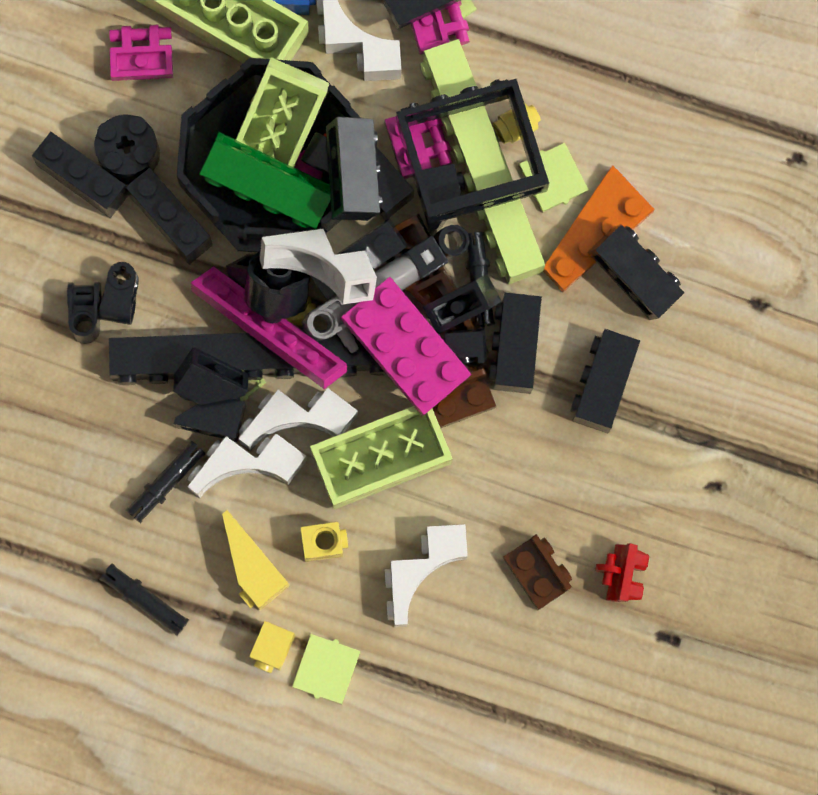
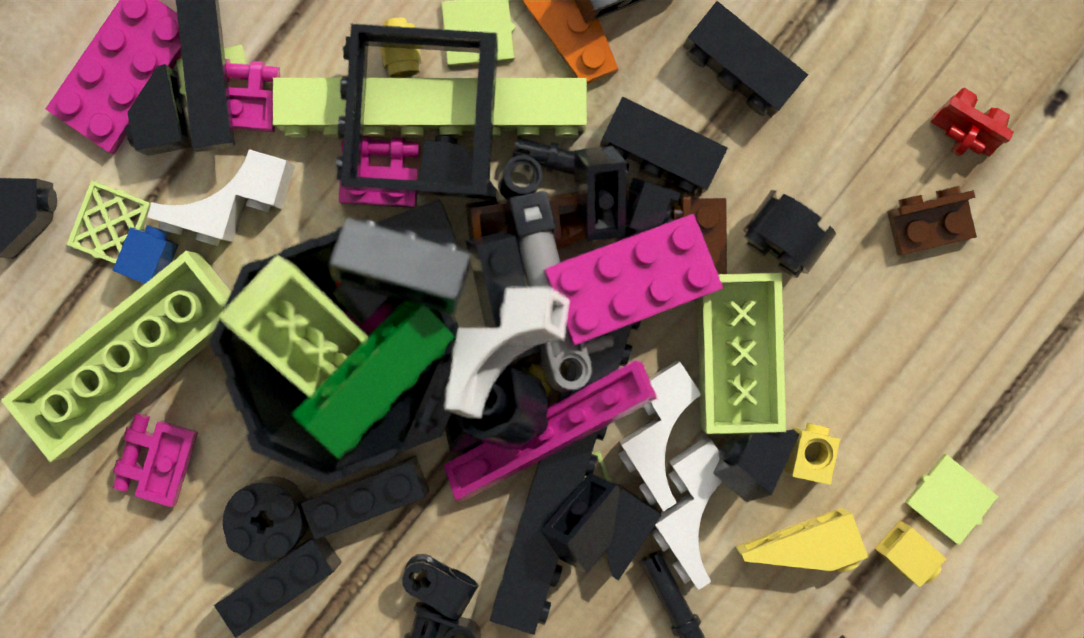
camera: 65 degrees left, 10 degrees up
white arch [385,524,467,627] -> none
none -> black slope [713,430,799,503]
none -> black brick [743,190,836,278]

